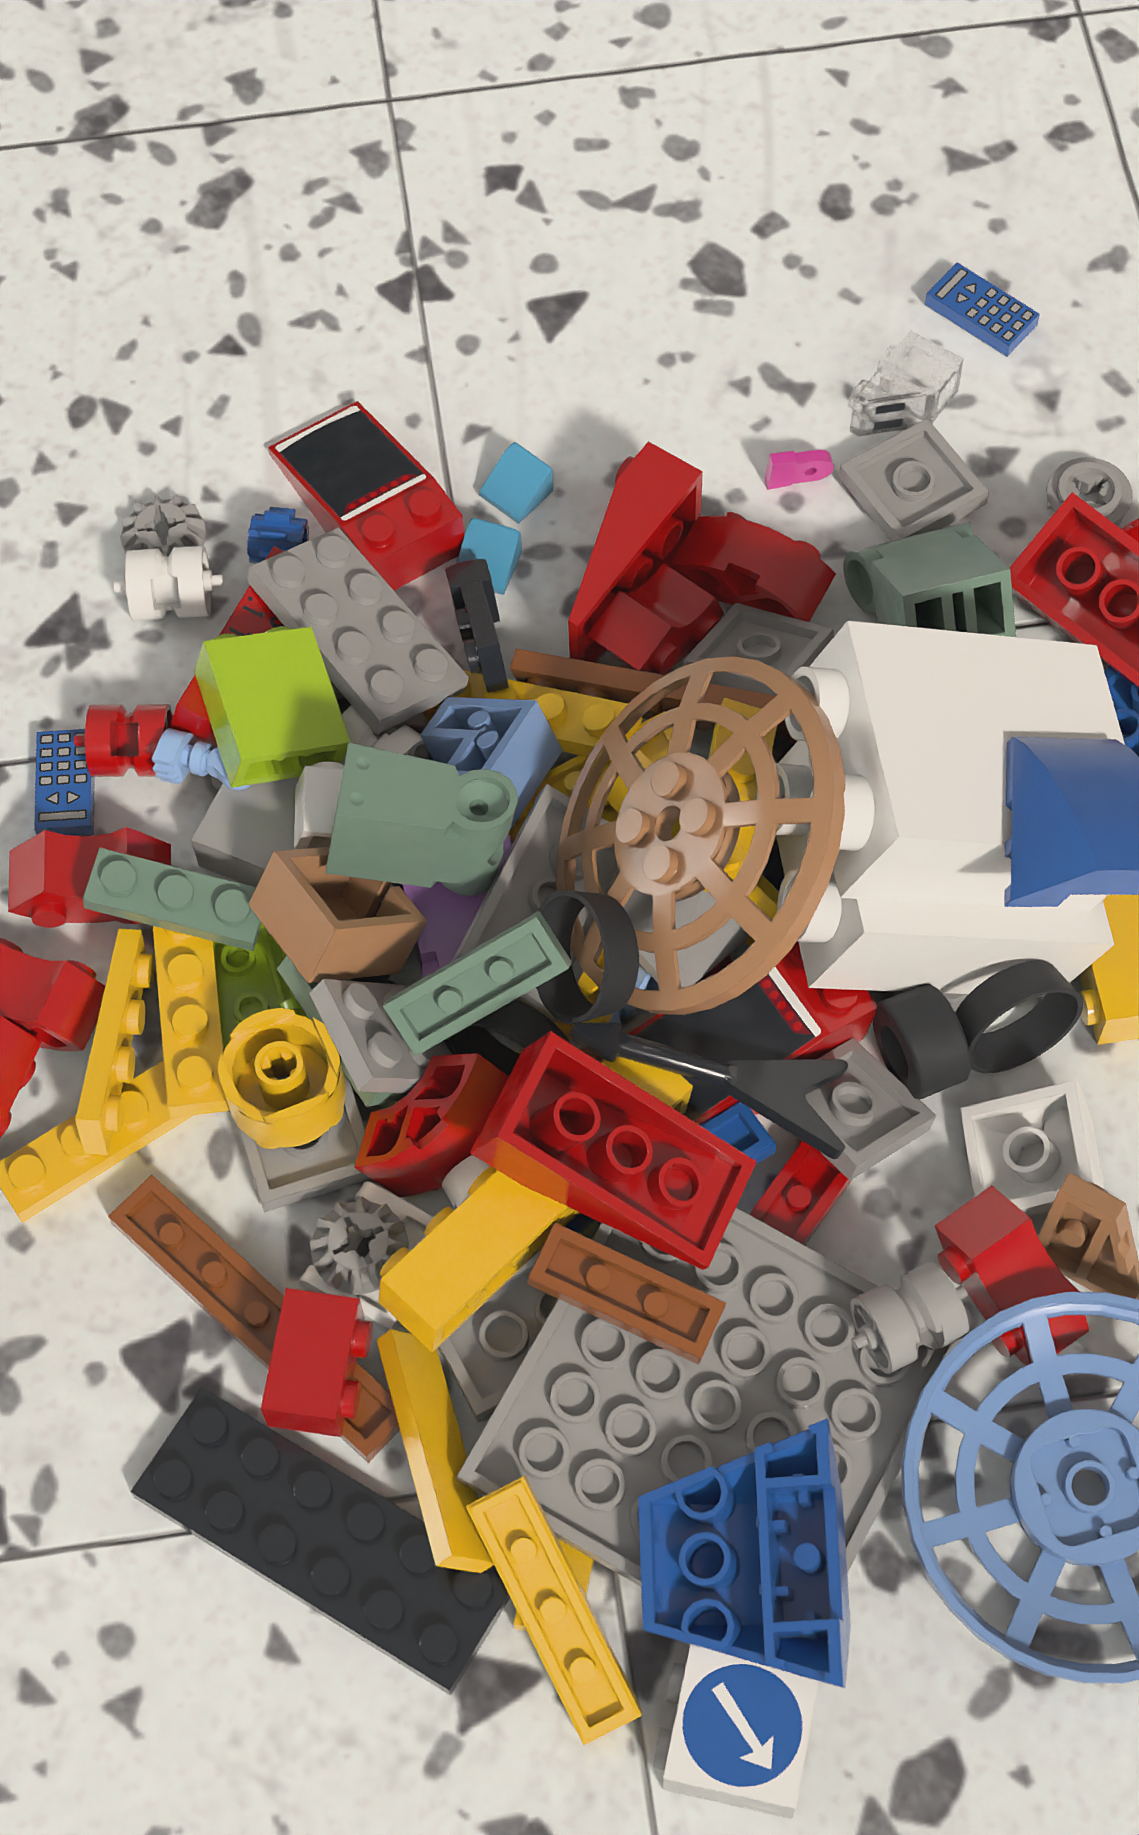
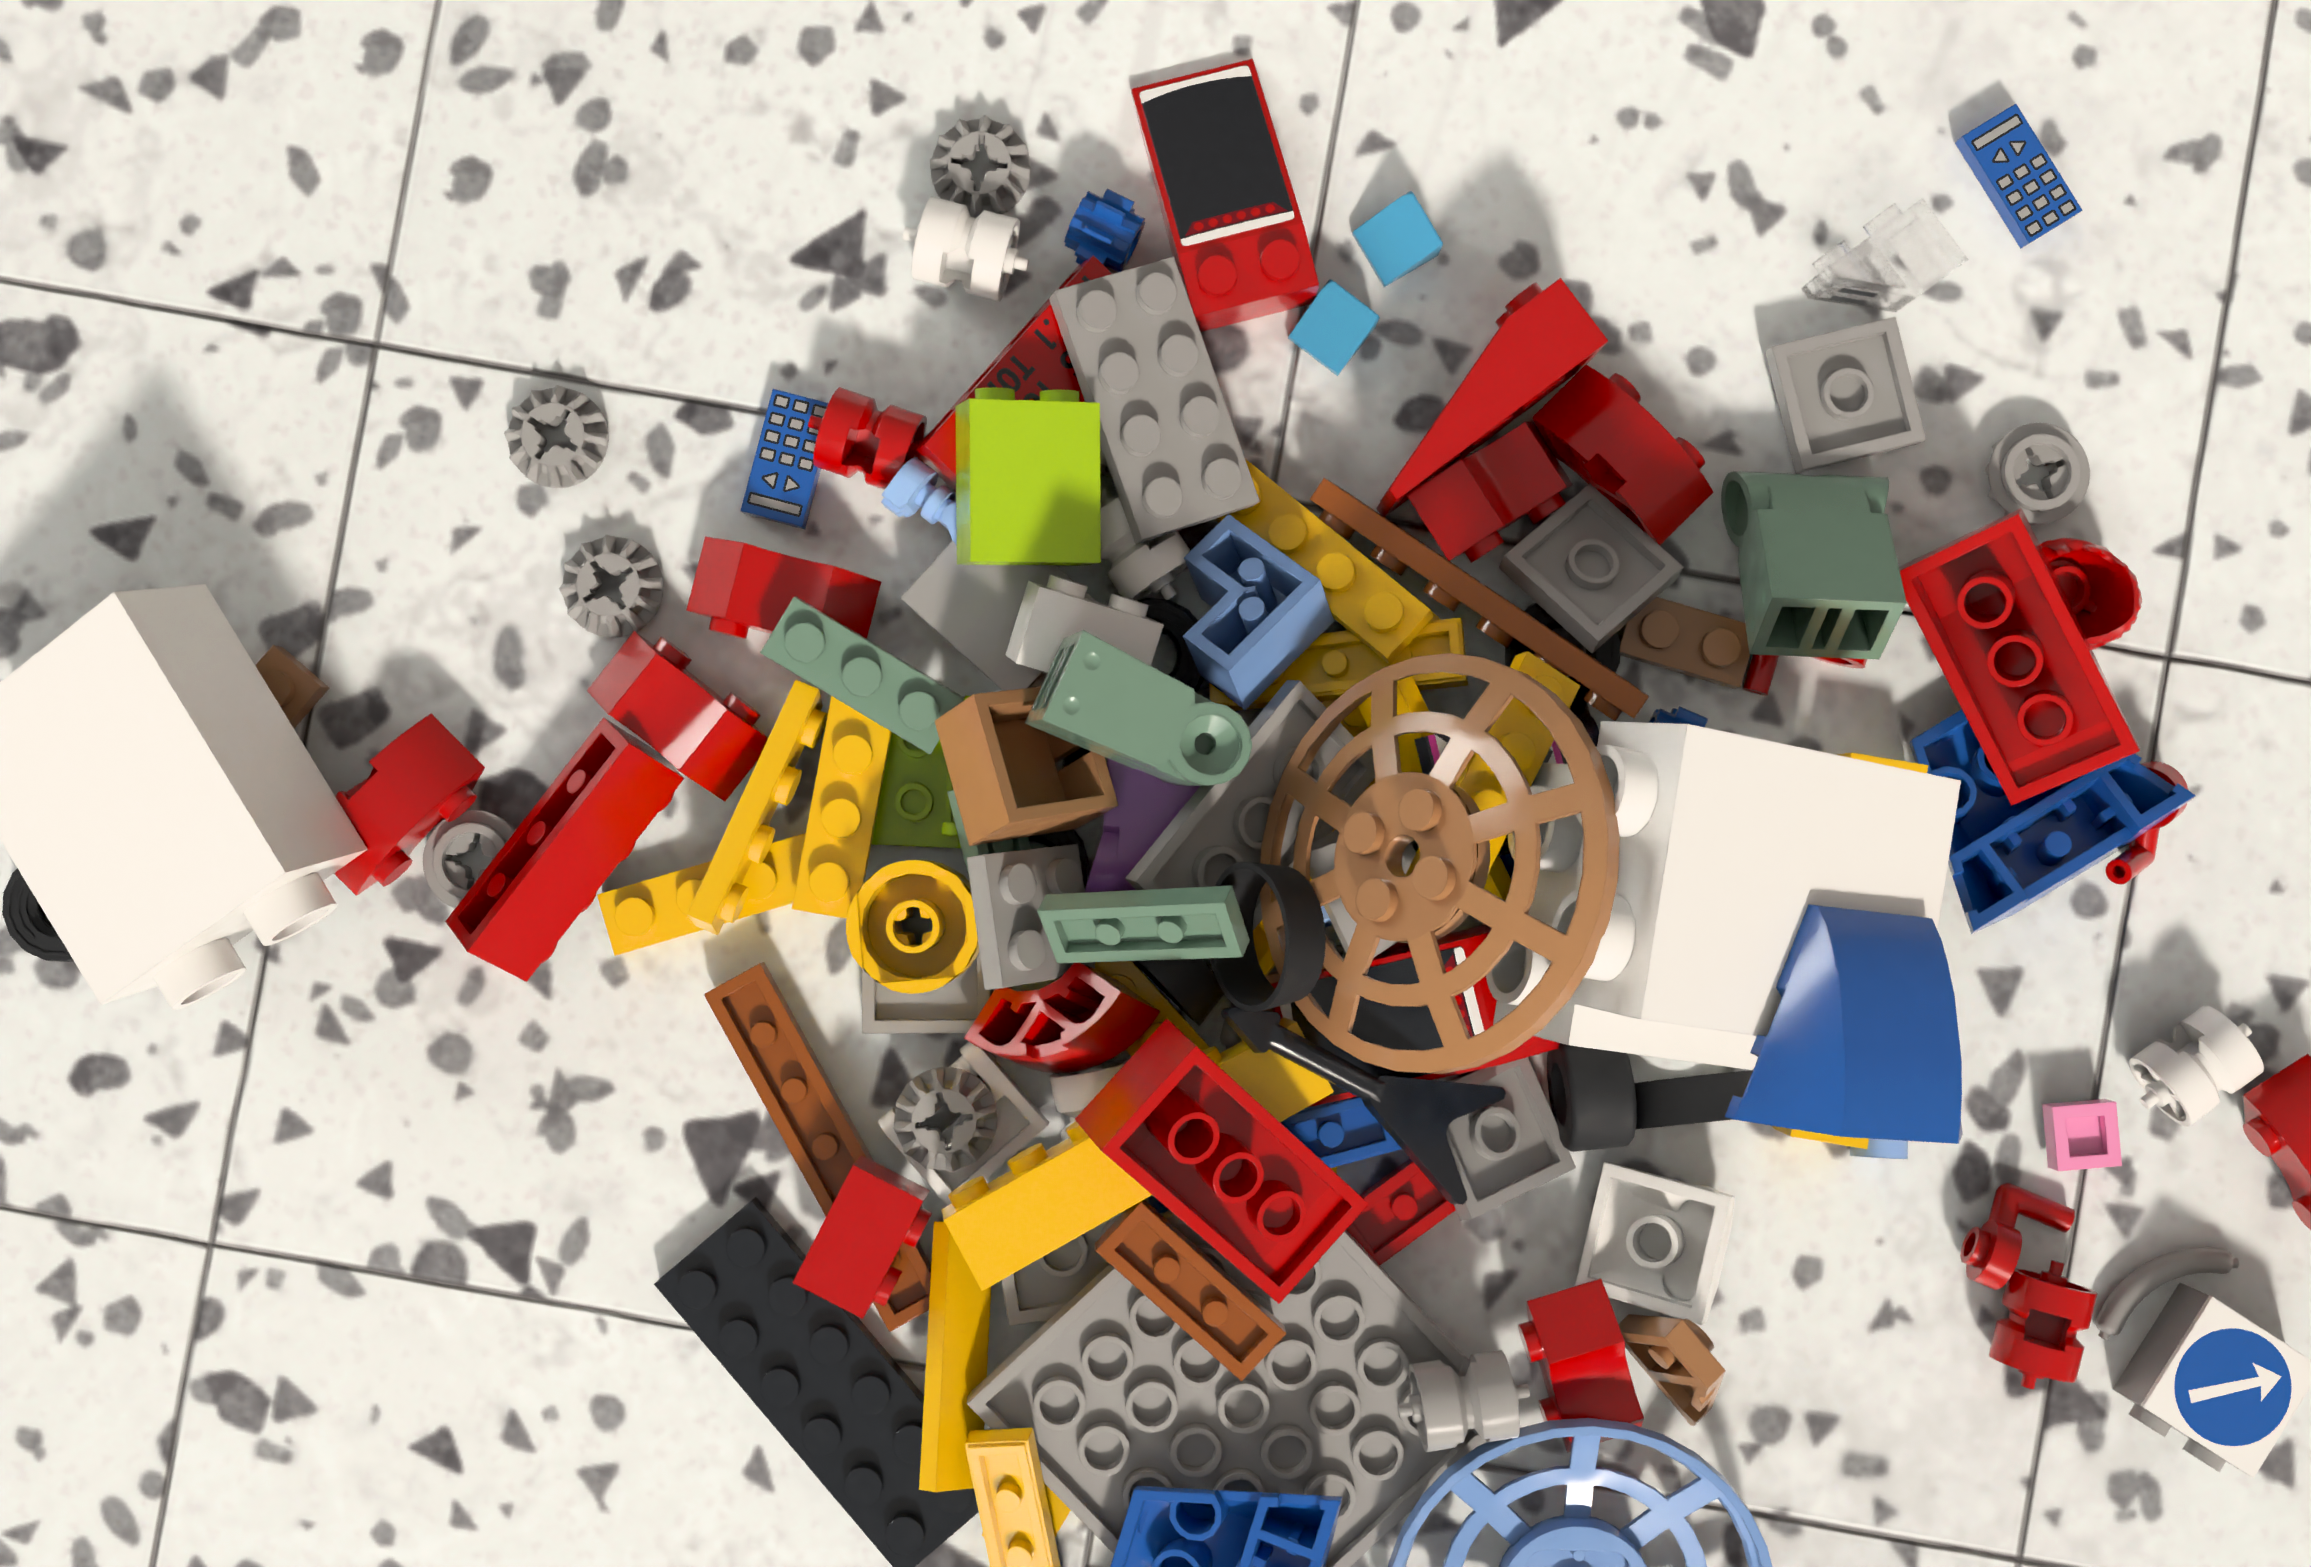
camera: 15 degrees right, 25 degrees up
black plate [445,559,509,693] -> none
dark pink piece [764,450,834,490] -> none

